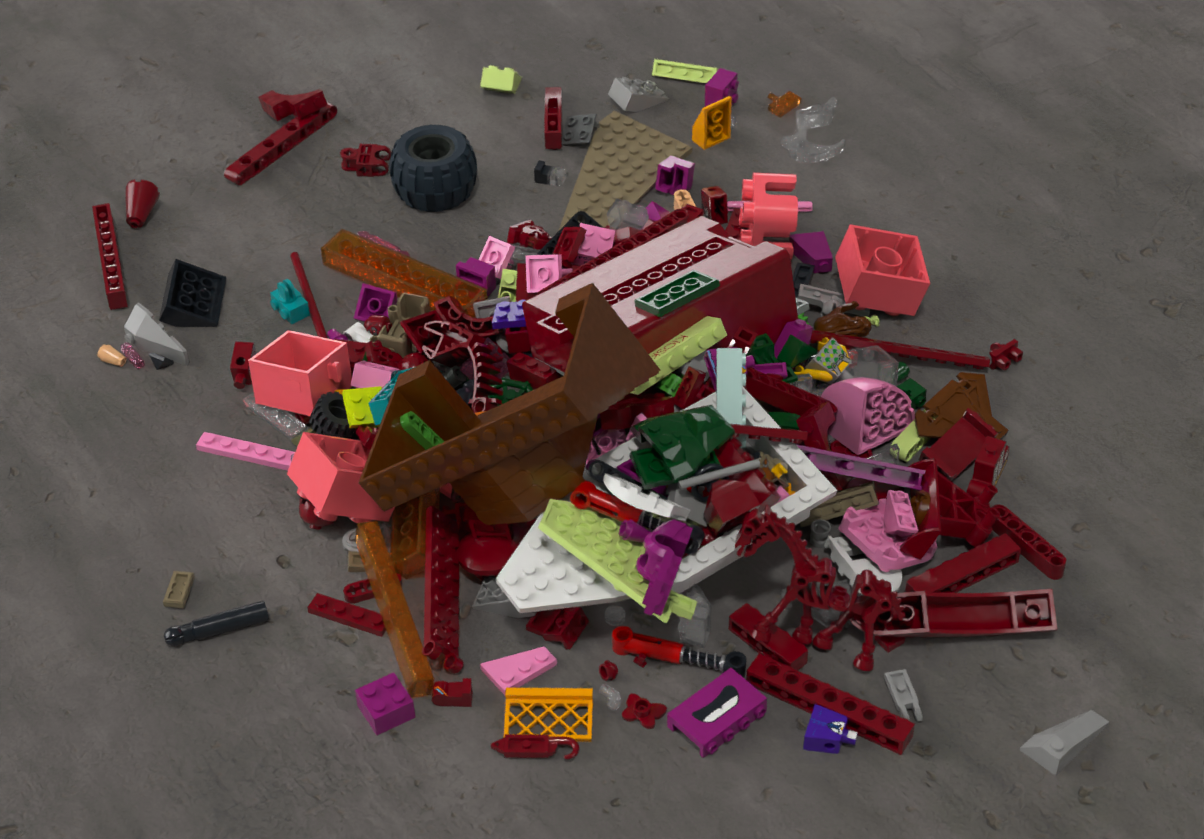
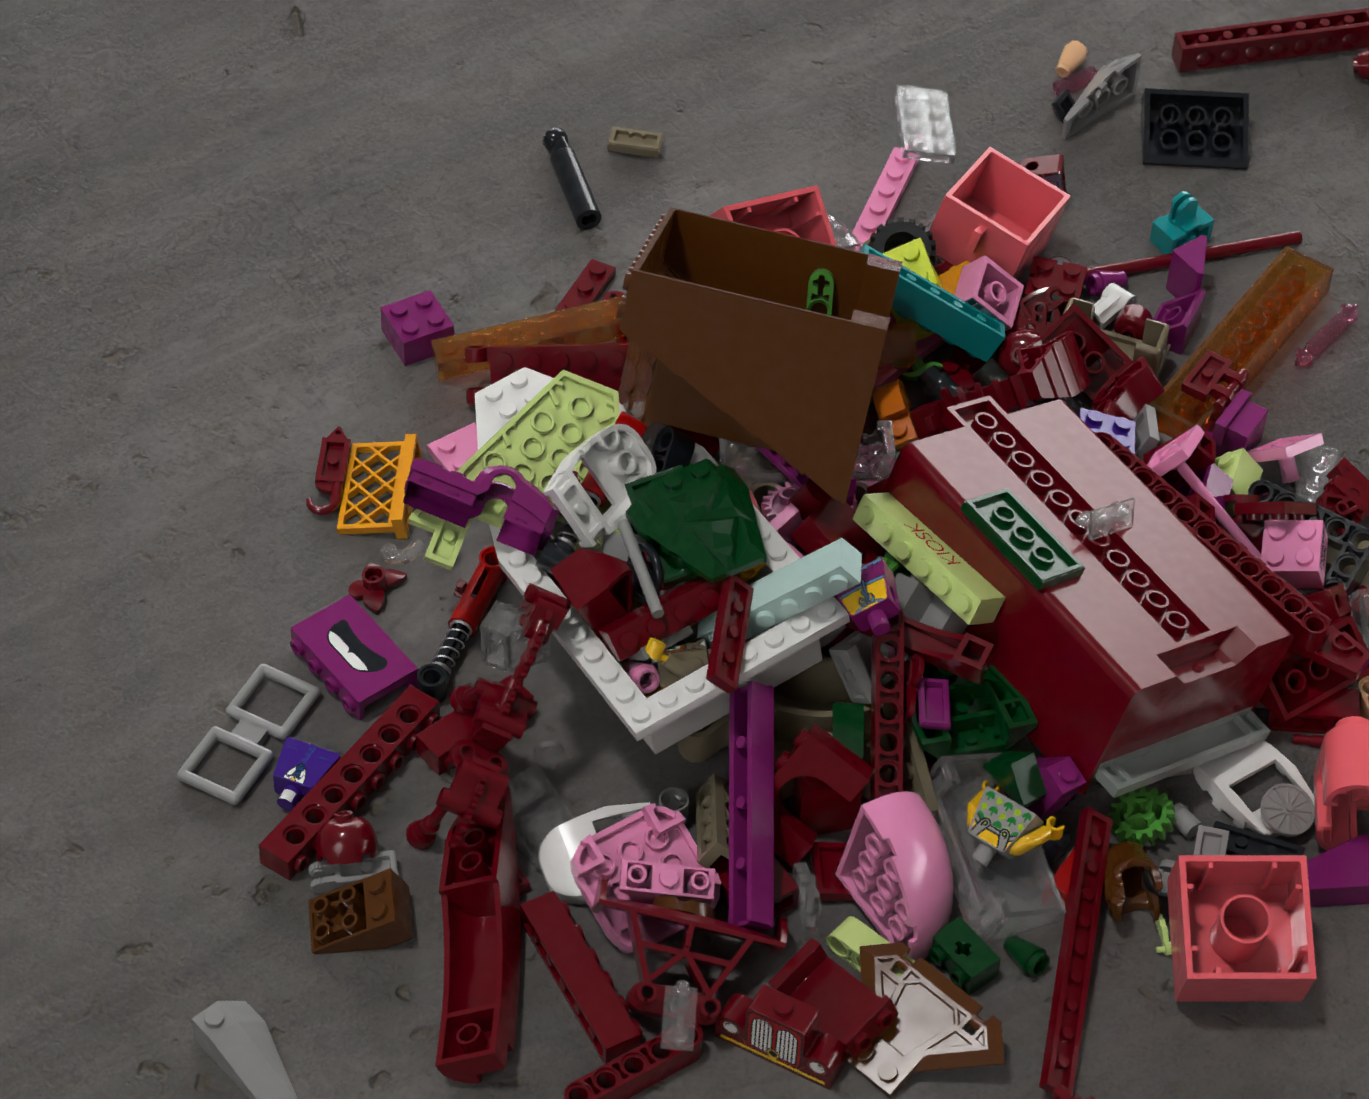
camera: 90 degrees right, 5 degrees up
dark red leg [432,678,473,707] -> none
none -> light grey bar [177,664,321,805]
none -> reddish brown slope [308,868,414,955]
none -> dark red cylinder [316,811,379,865]
none -> clear hinge [661,980,698,1052]
none -> clear plate [894,85,956,164]
none -> clear hinge [1076,498,1135,540]
none -> magenta slope [1166,235,1207,298]
none -> dark red plate [1181,350,1250,411]

